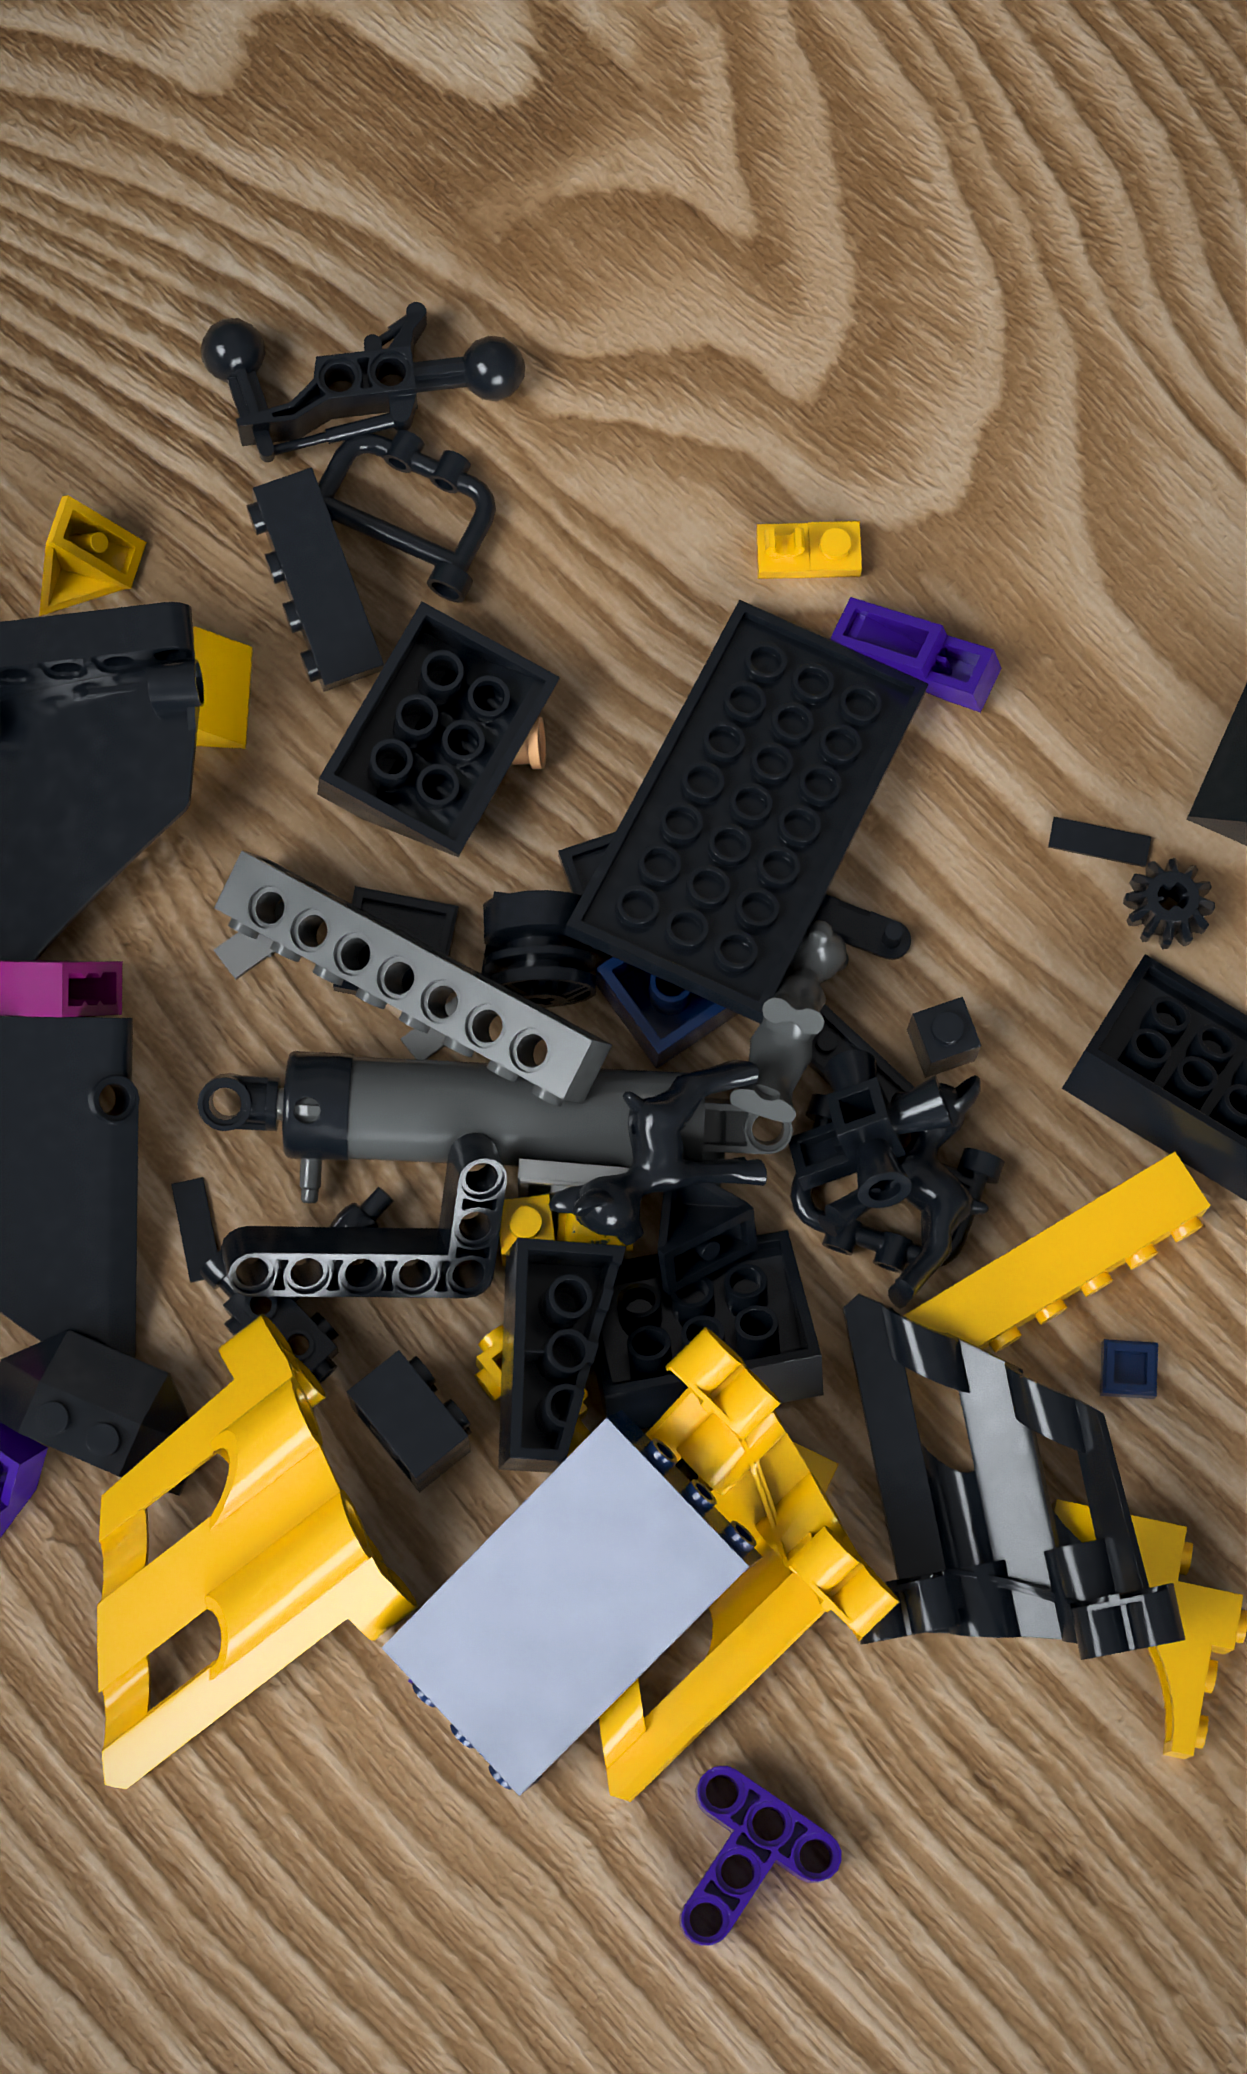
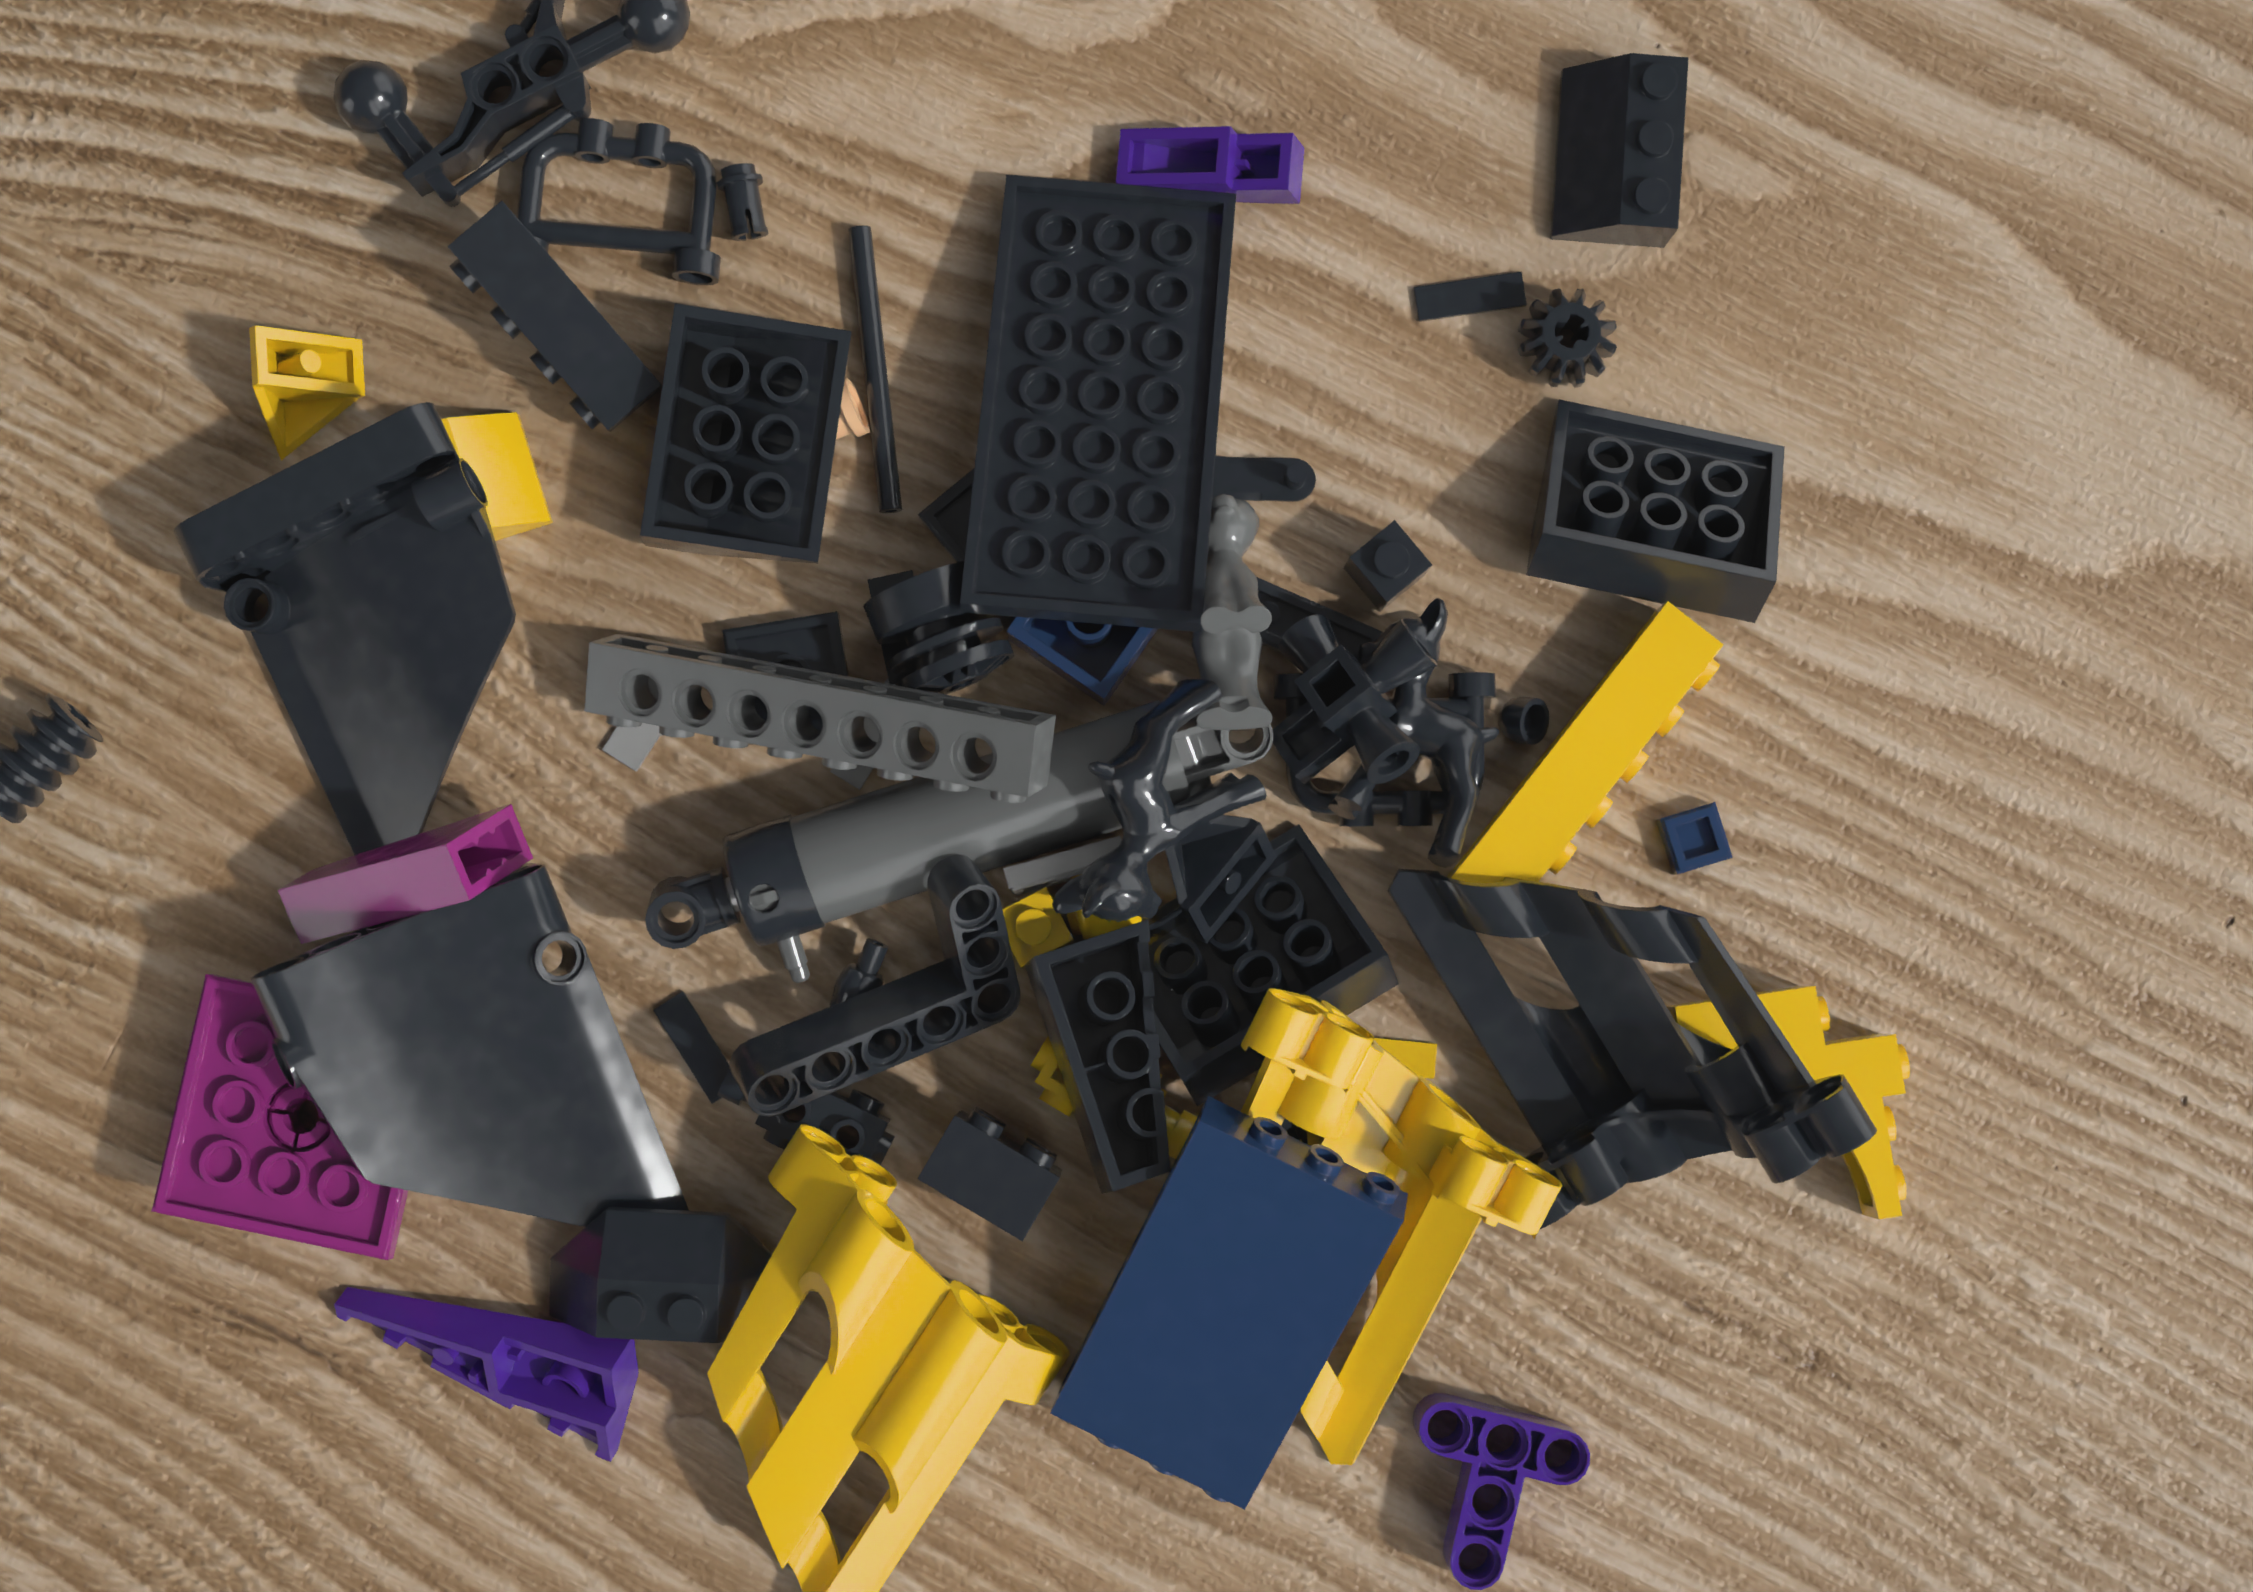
camera: 20 degrees left, 10 degrees up
yellow plate [756,521,862,579] -> none
none -> black pin [717,163,769,241]
none -> black piece [848,225,903,513]
none -> black hinge [1498,697,1549,745]

